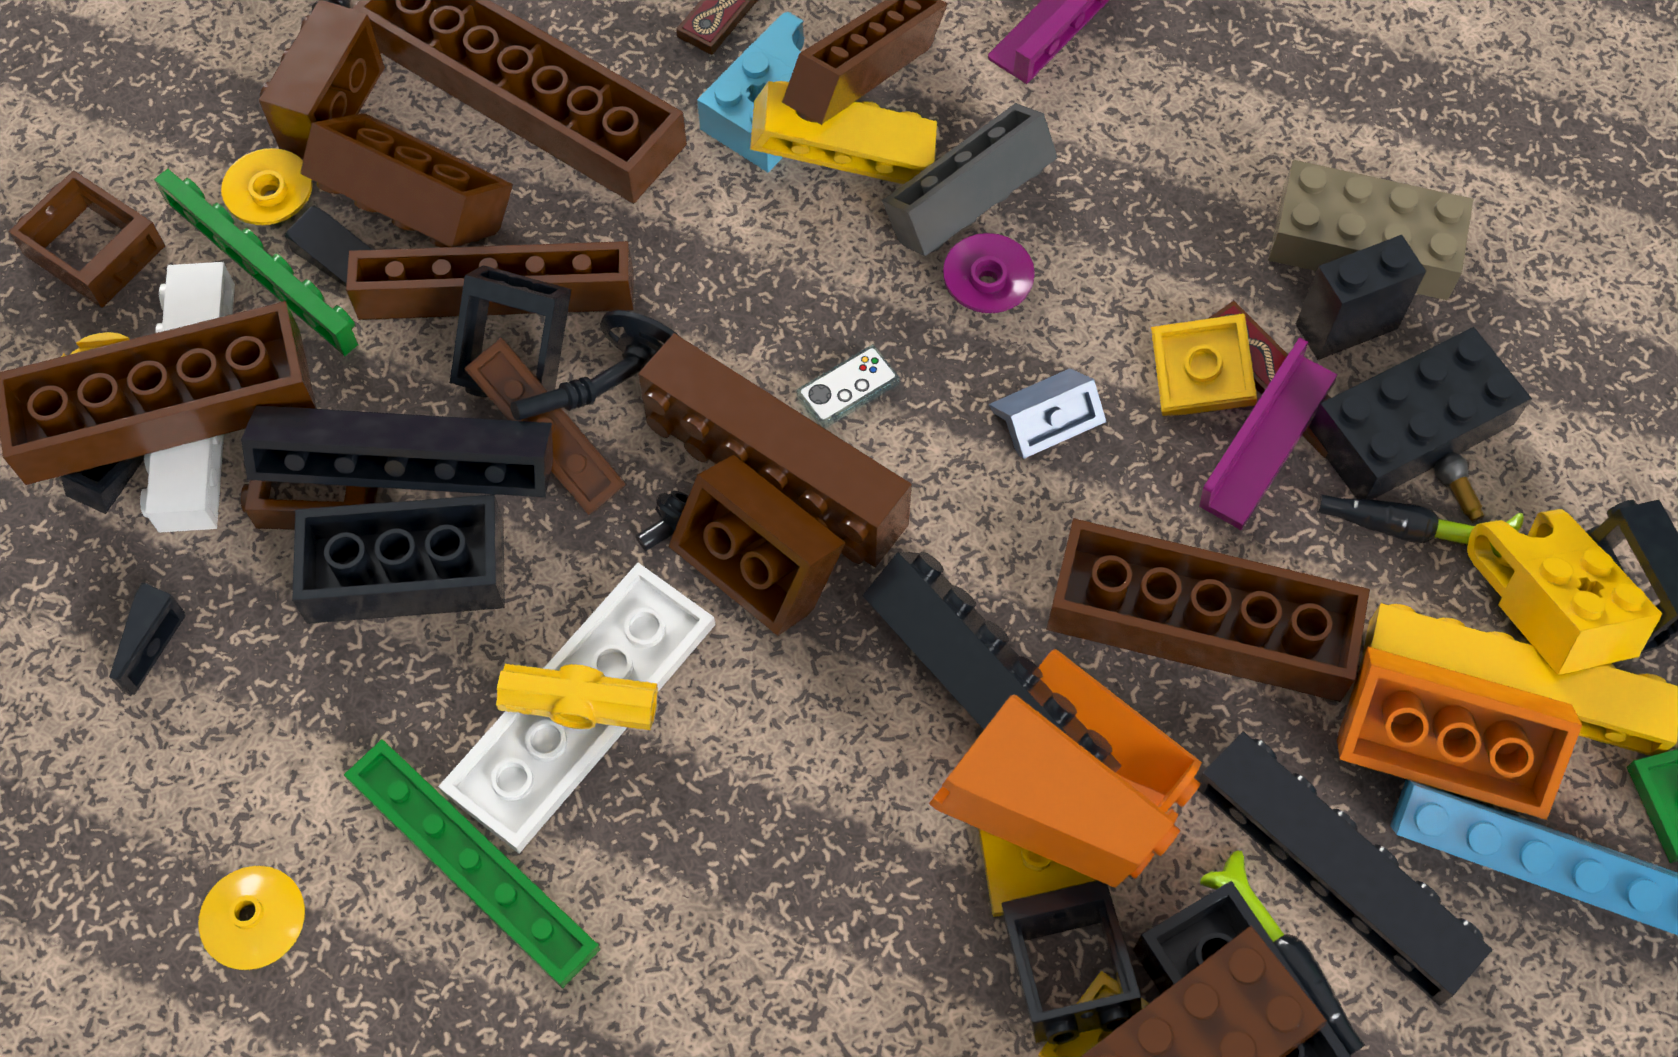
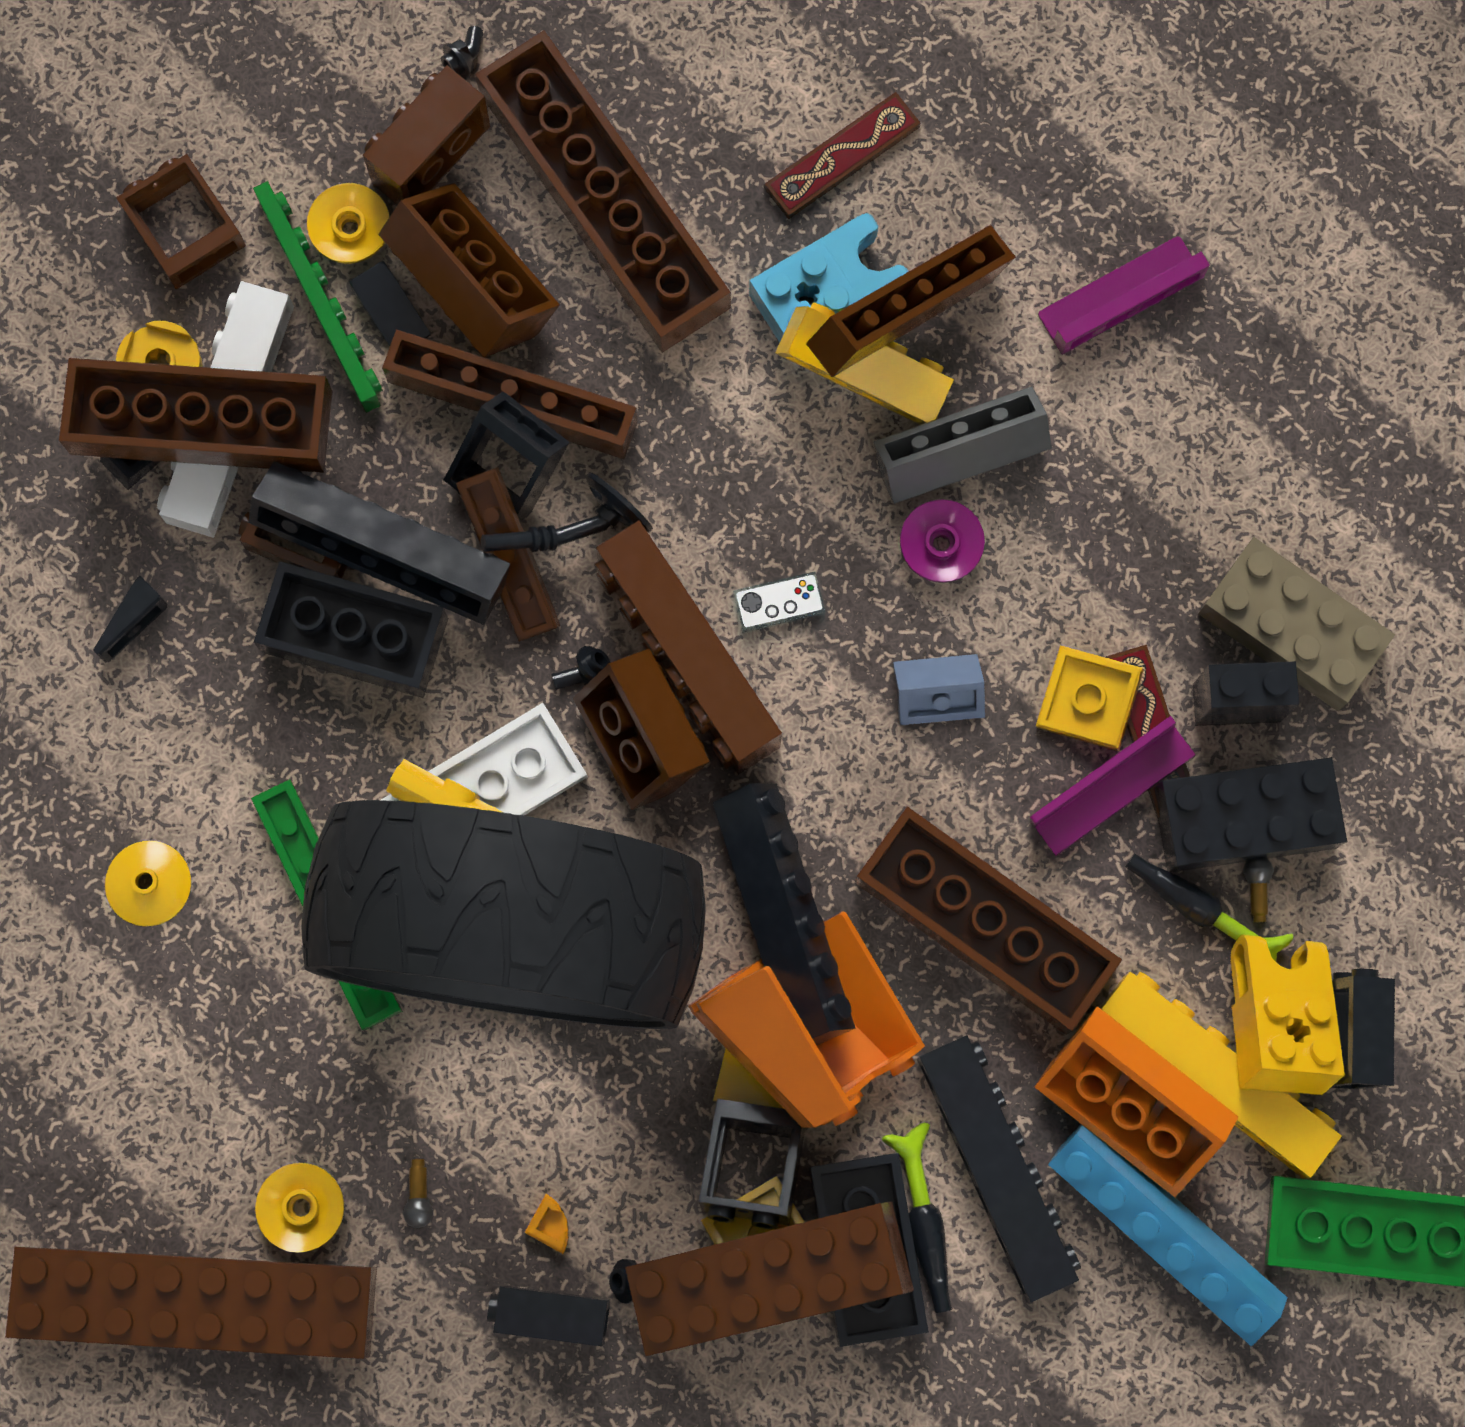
camera: 20 degrees right, 15 degrees up
none -> black tyre [301,800,706,1029]

